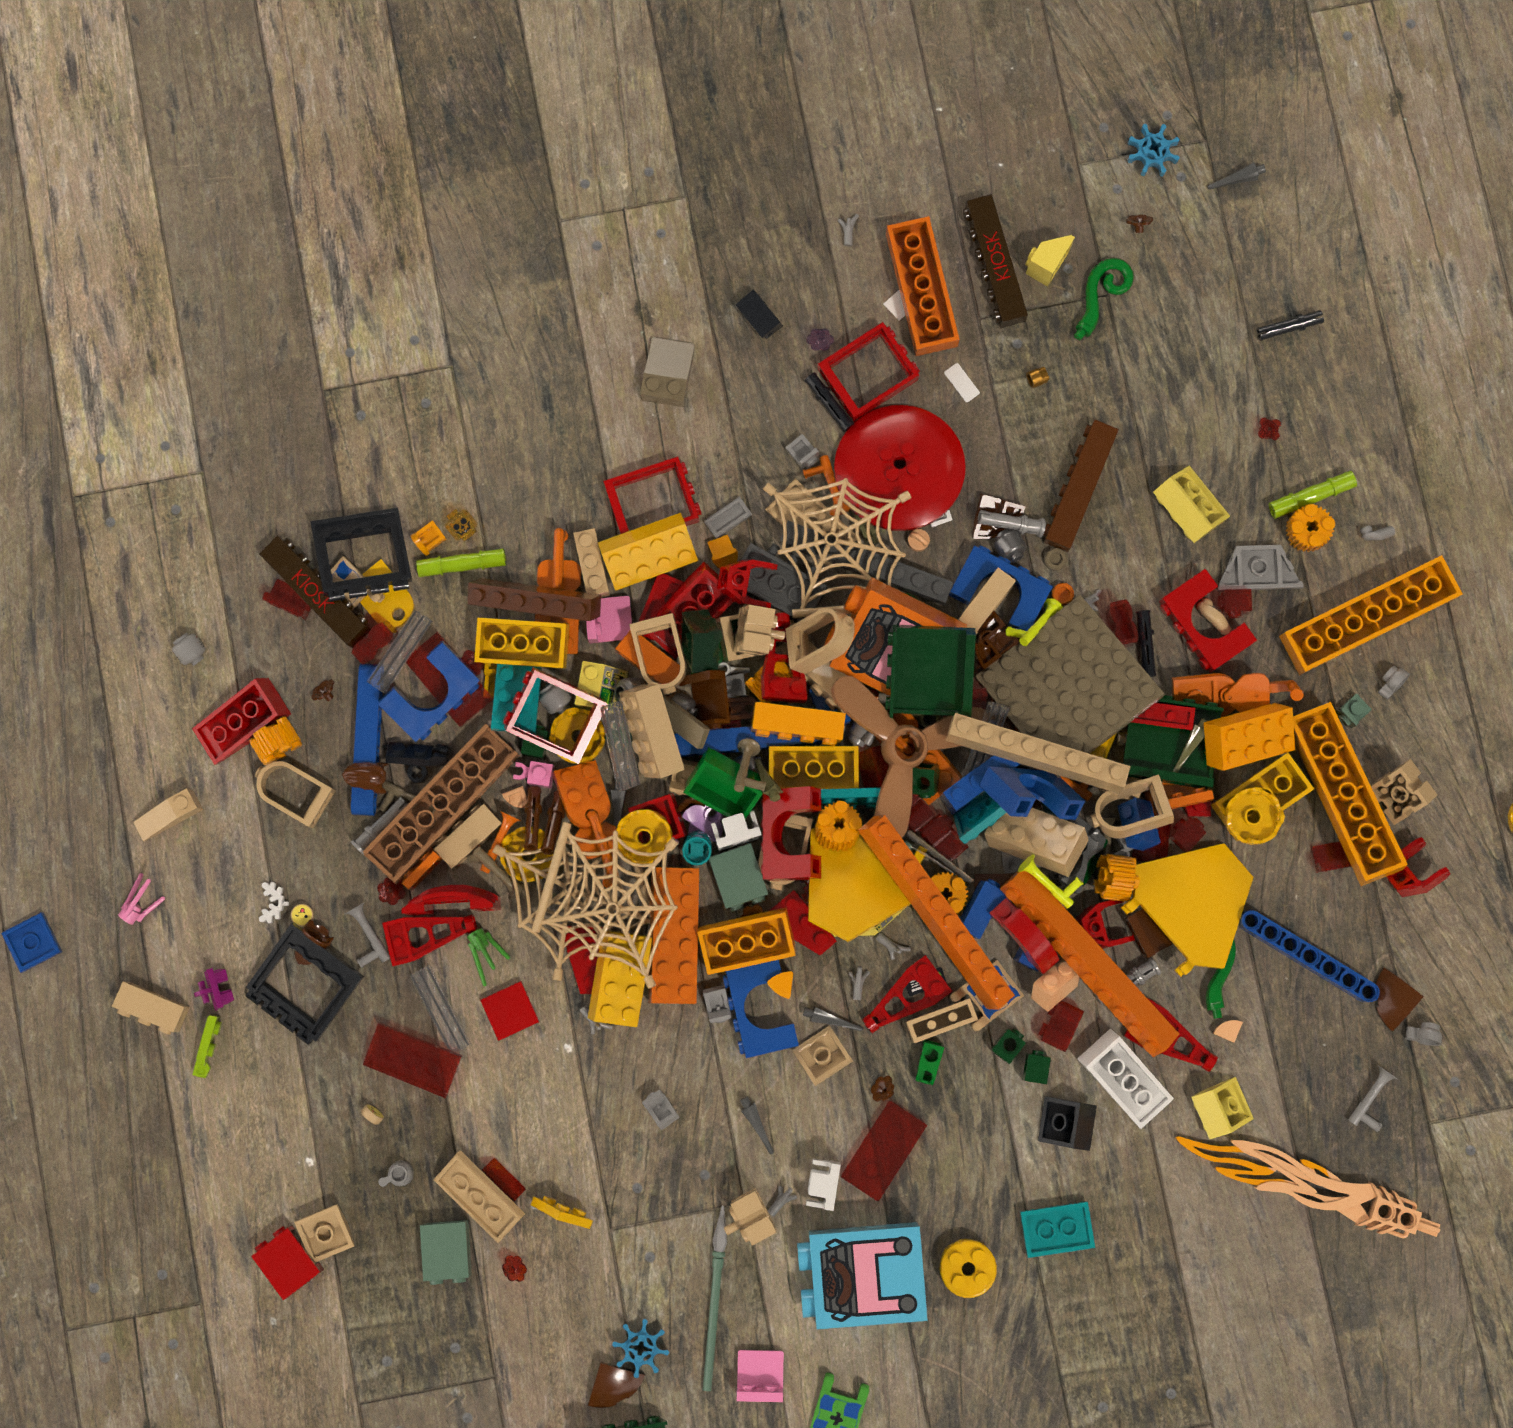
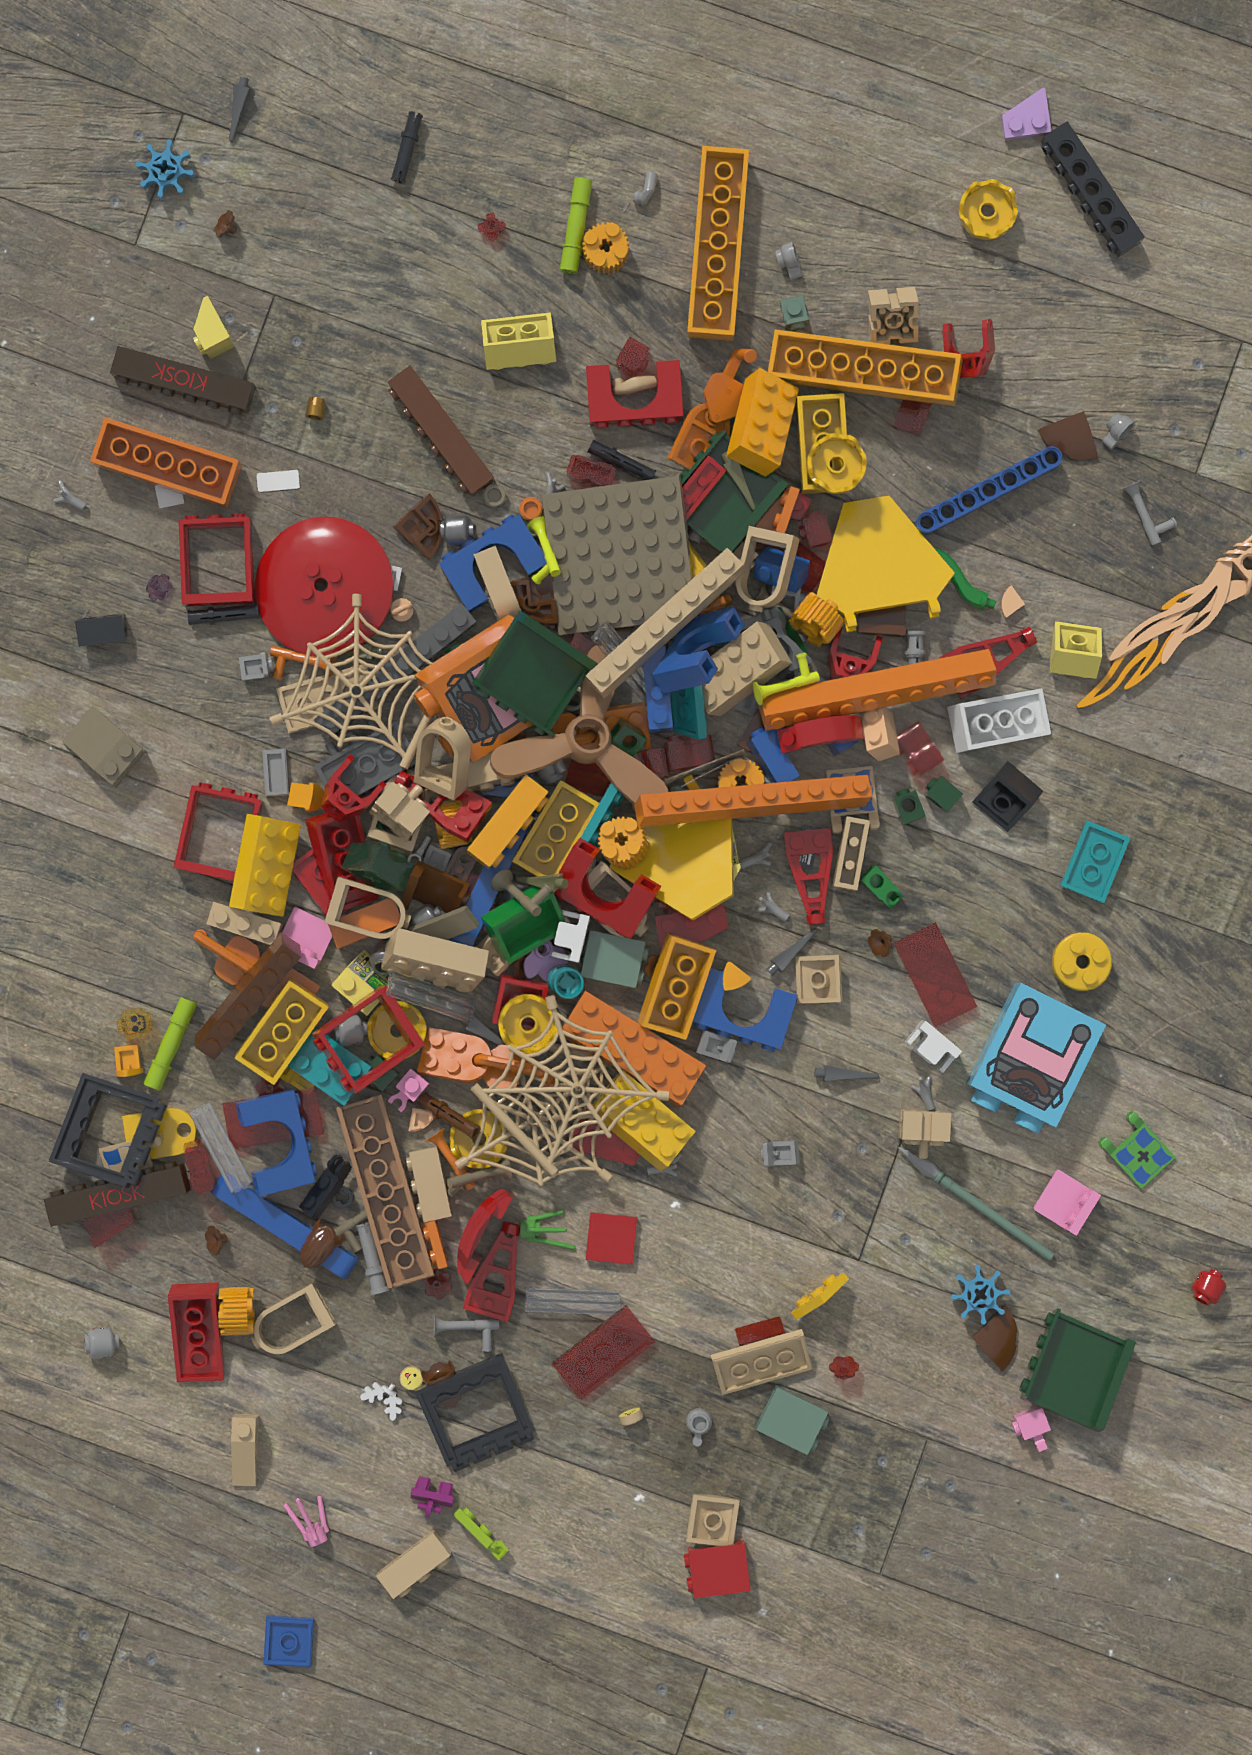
camera: 65 degrees left, 5 degrees up
reddish brown pin [540,791,565,855] -> none
light grey pin [977,510,1046,538] -> none
green plant [1074,258,1134,341] -> none
light grey wing [1217,545,1304,591] -> none

